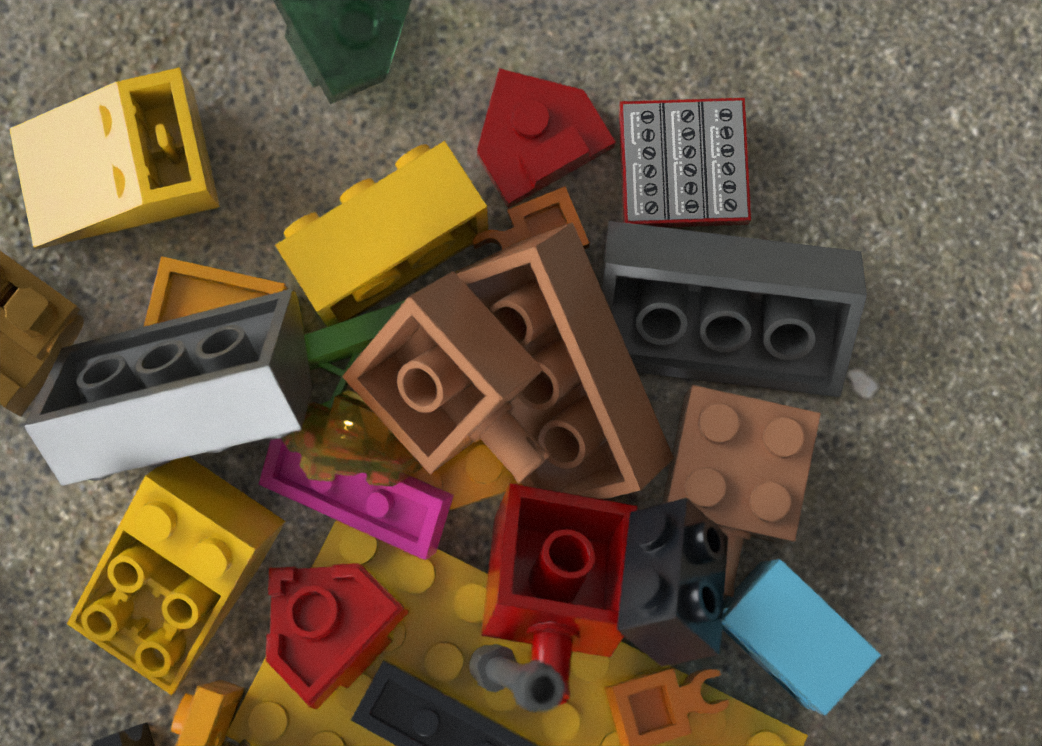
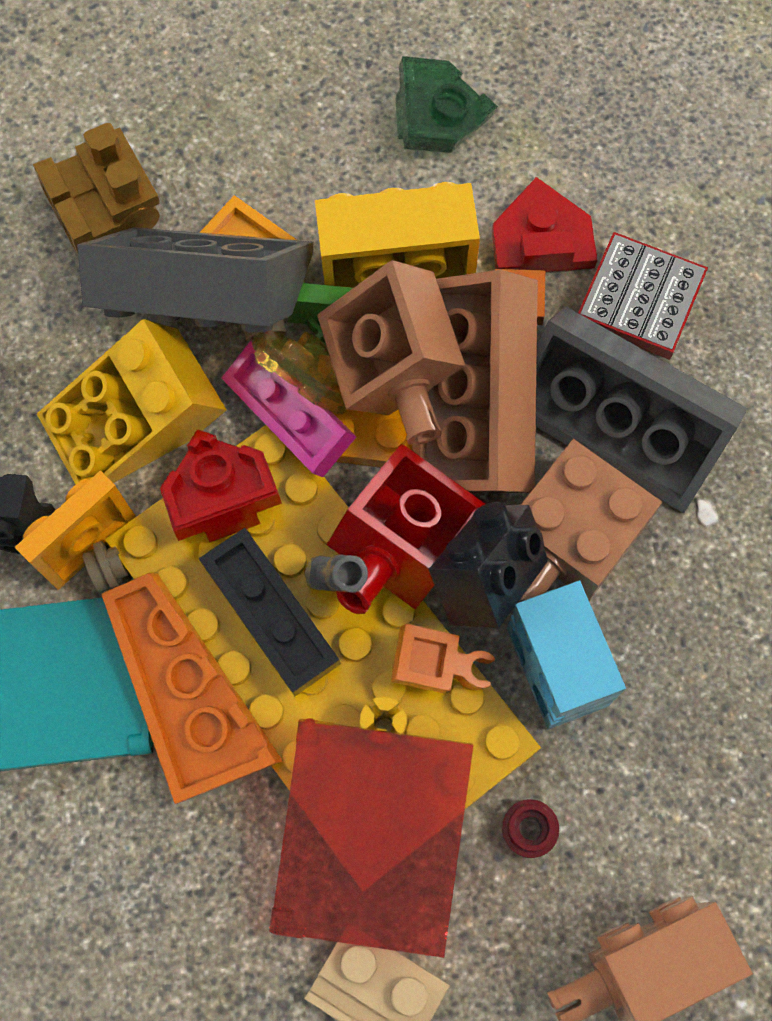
camera: 30 degrees right, 10 degrees down
yellow slope [9,67,220,250] -> none

